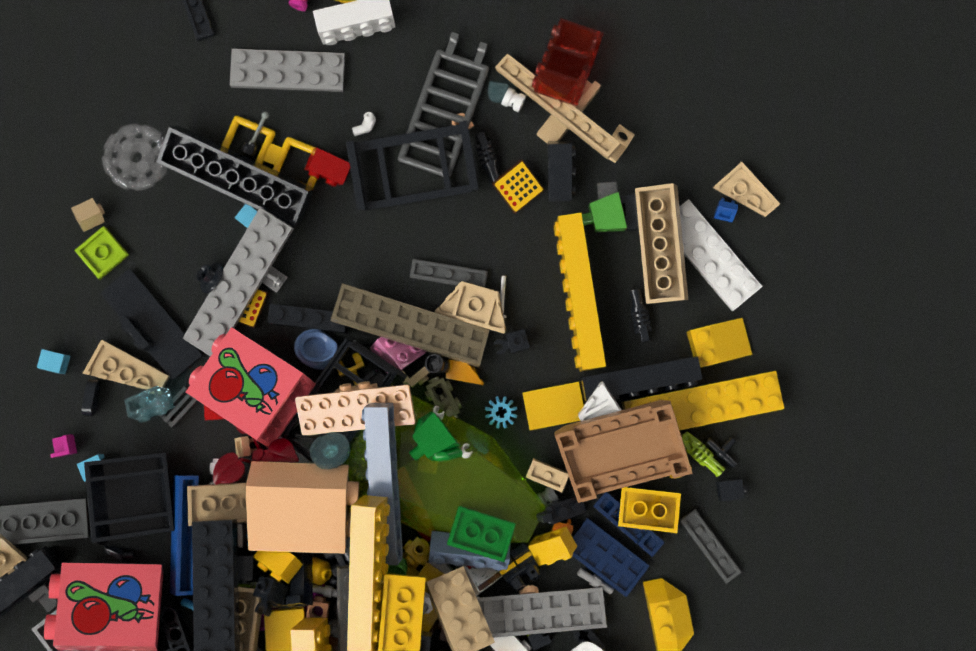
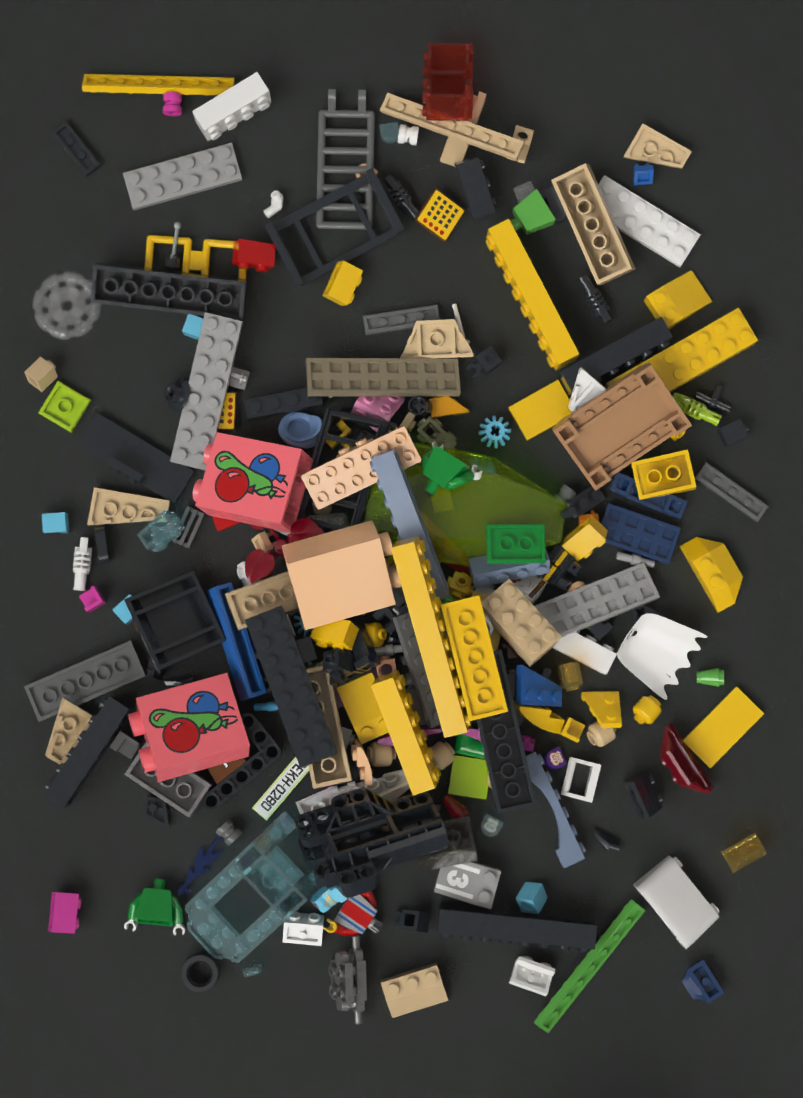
camera: 20 degrees left, 0 degrees up
clear light blue tile [310,432,350,469] -> none
tan panel [526,458,569,492] -> none
none -> white hinge [73,537,92,591]
none -> yellow brick [322,260,363,306]

